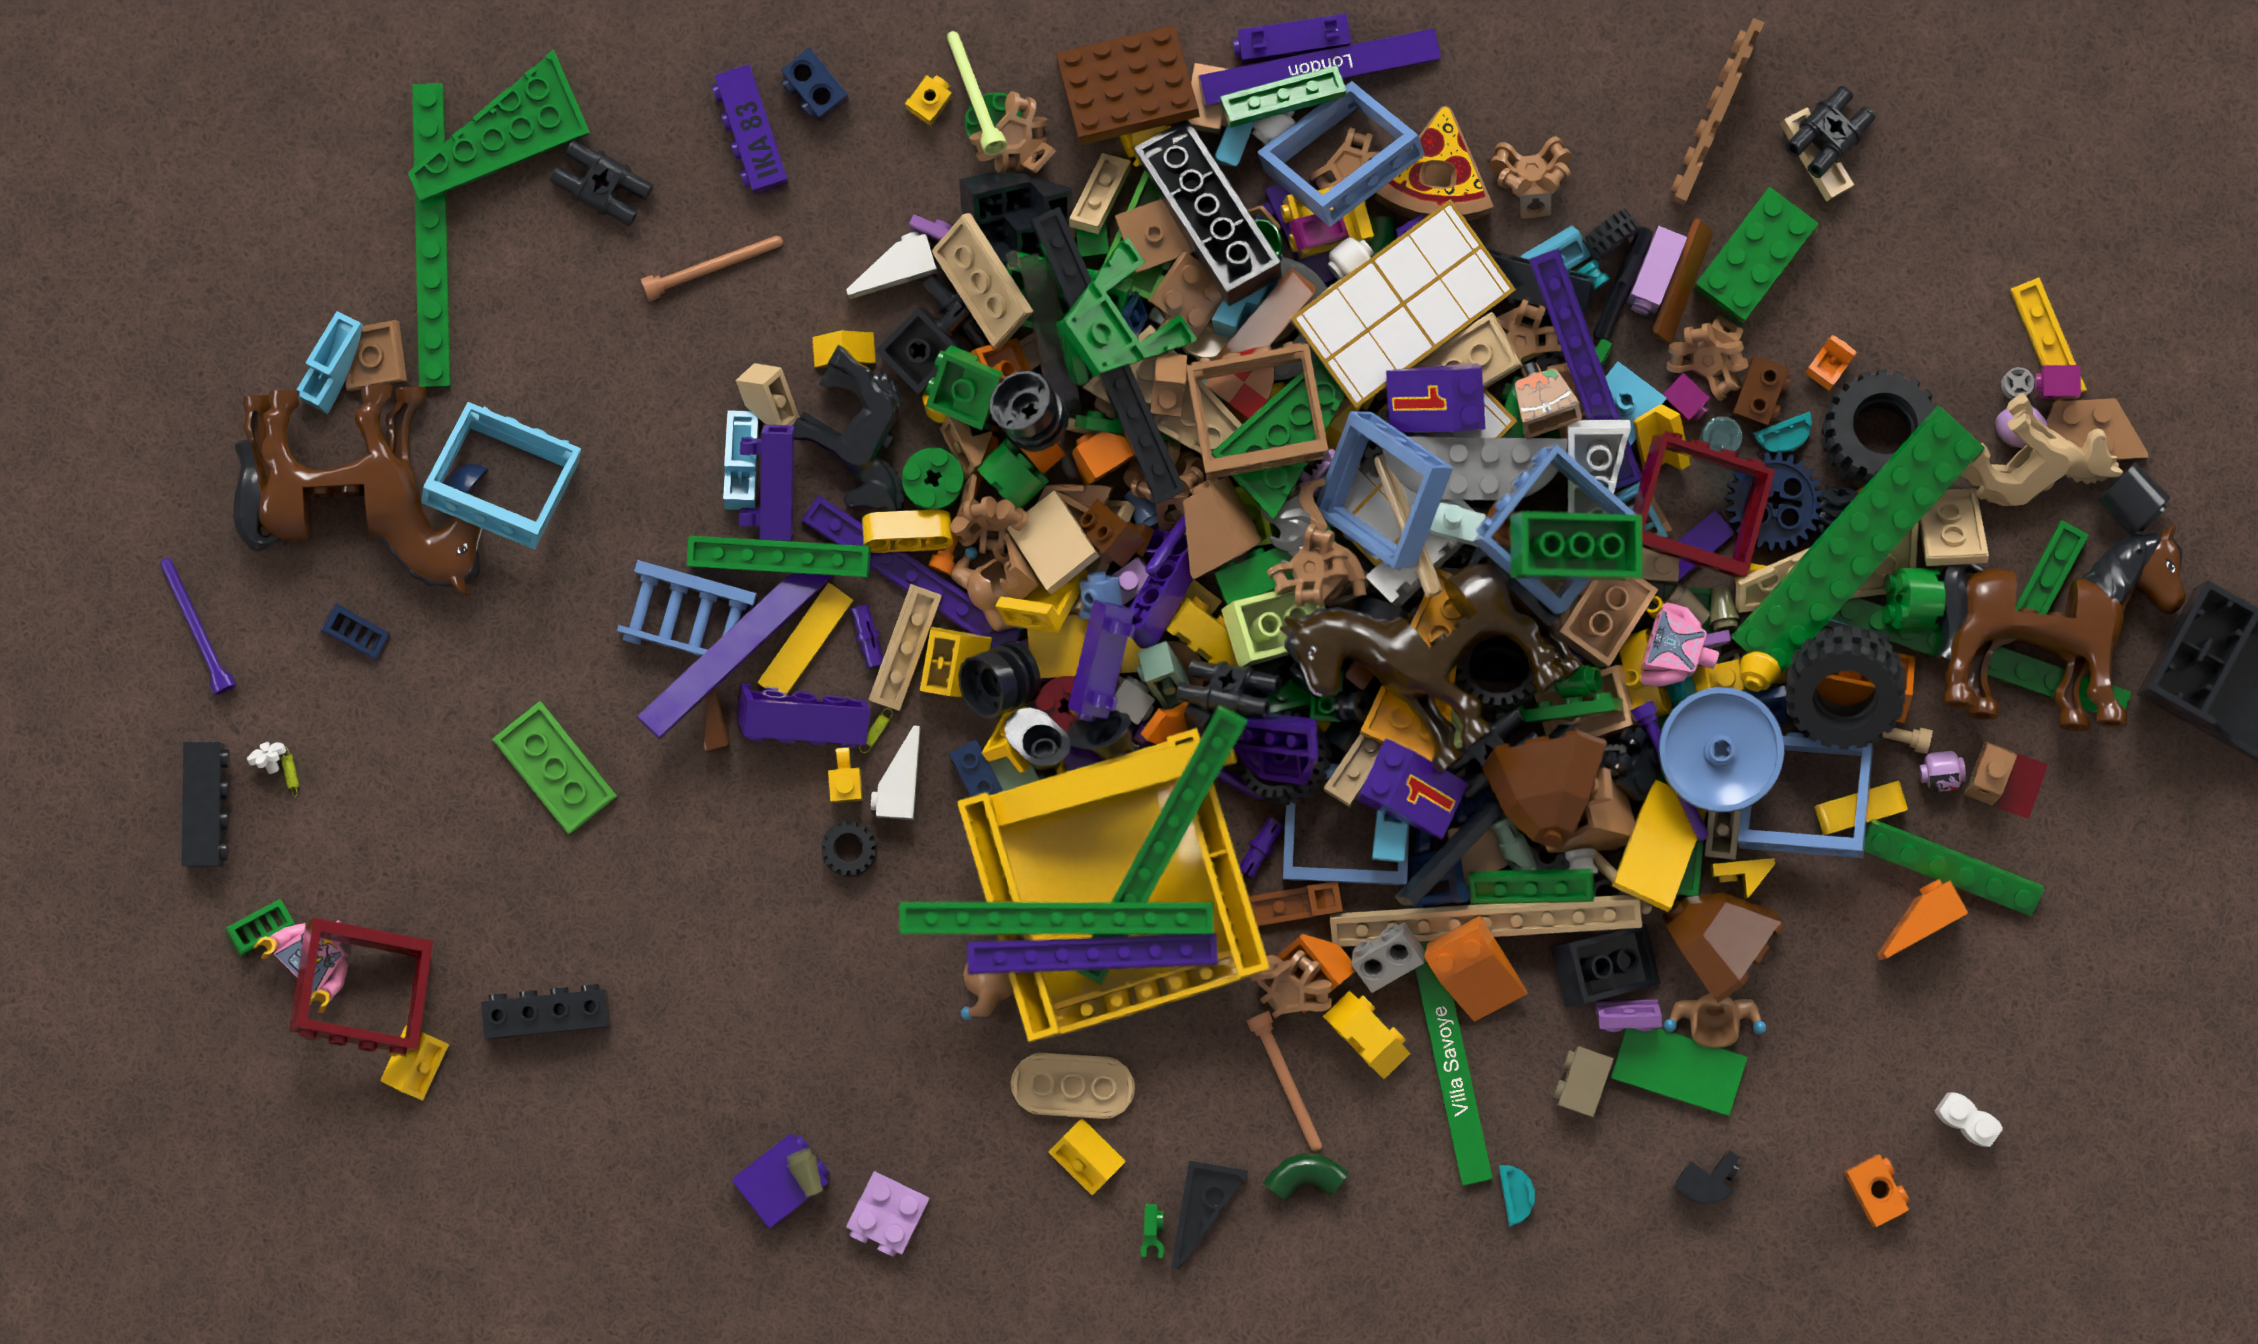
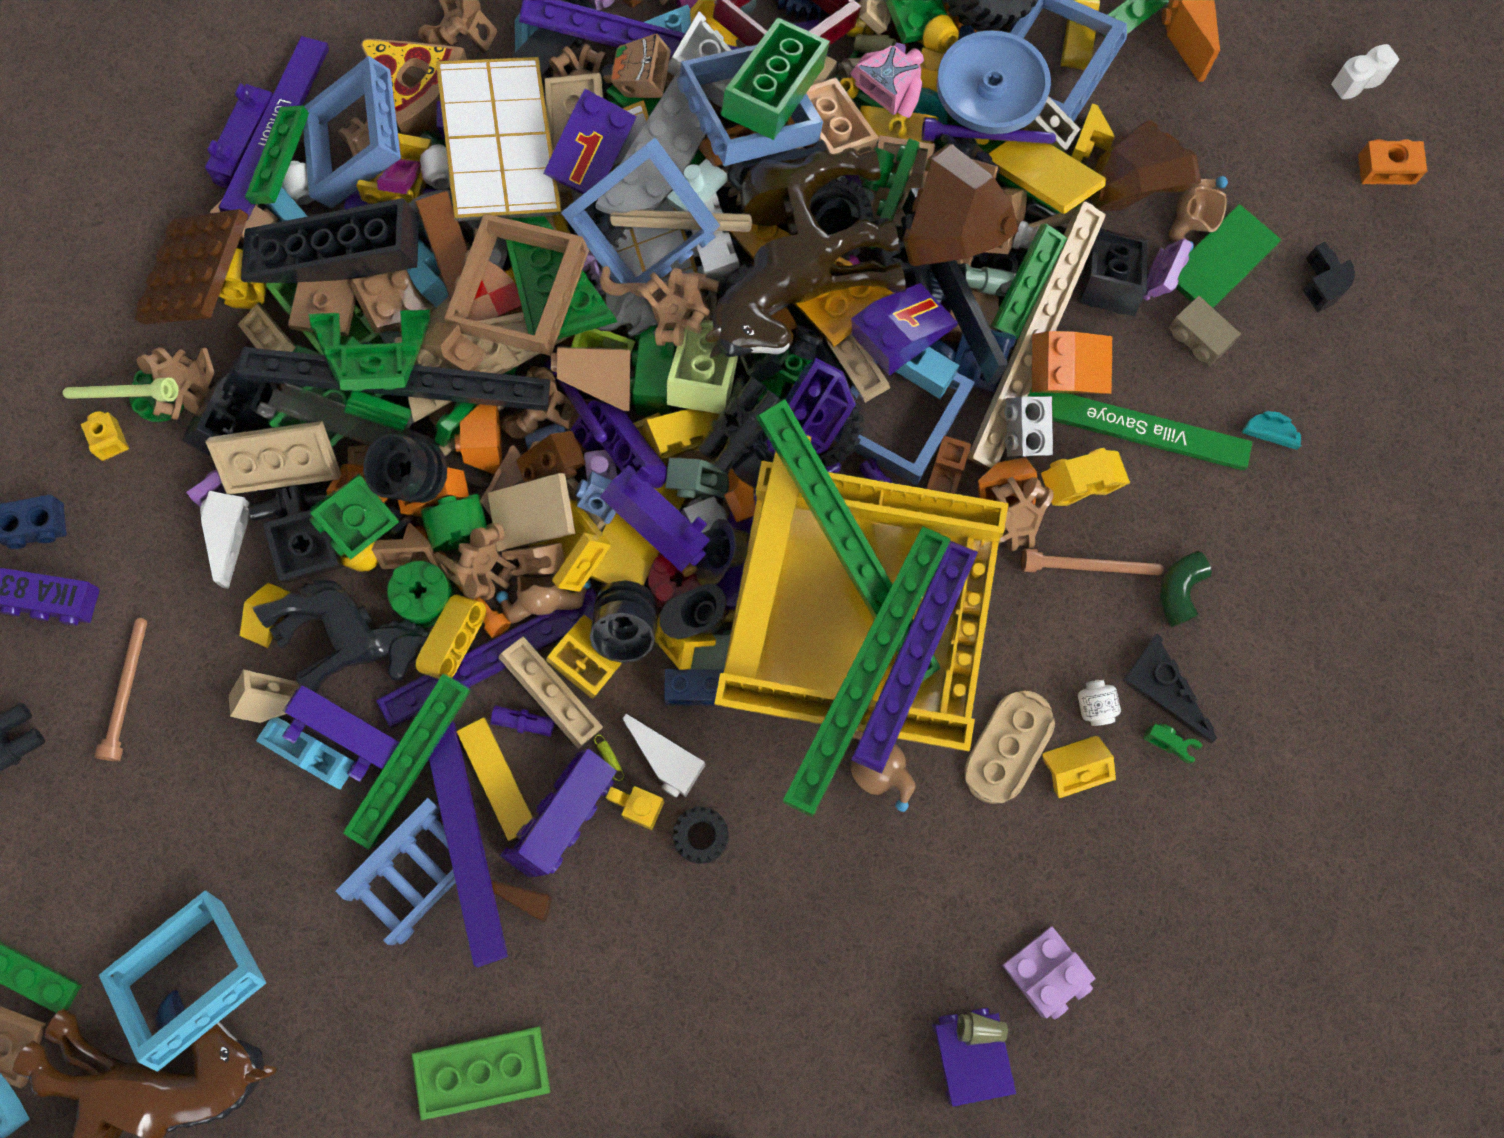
camera: 65 degrees left, 10 degrees down
none -> white head [1078,680,1121,726]

